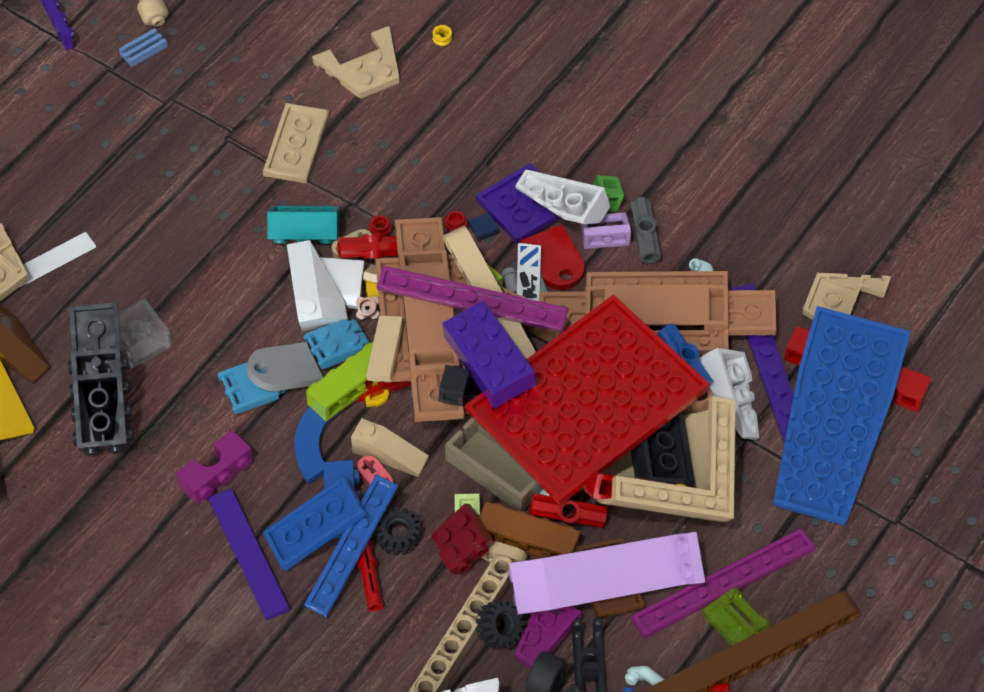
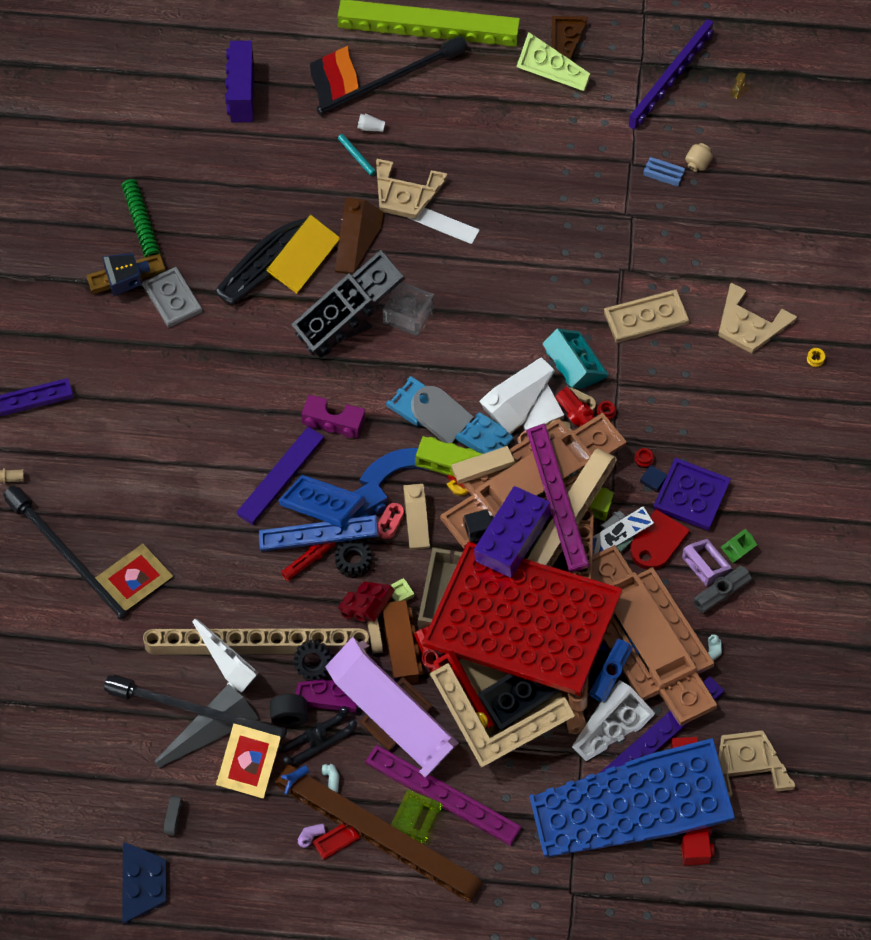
camera: 60 degrees right, 5 degrees up
white wedge [515,170,610,224] -> none

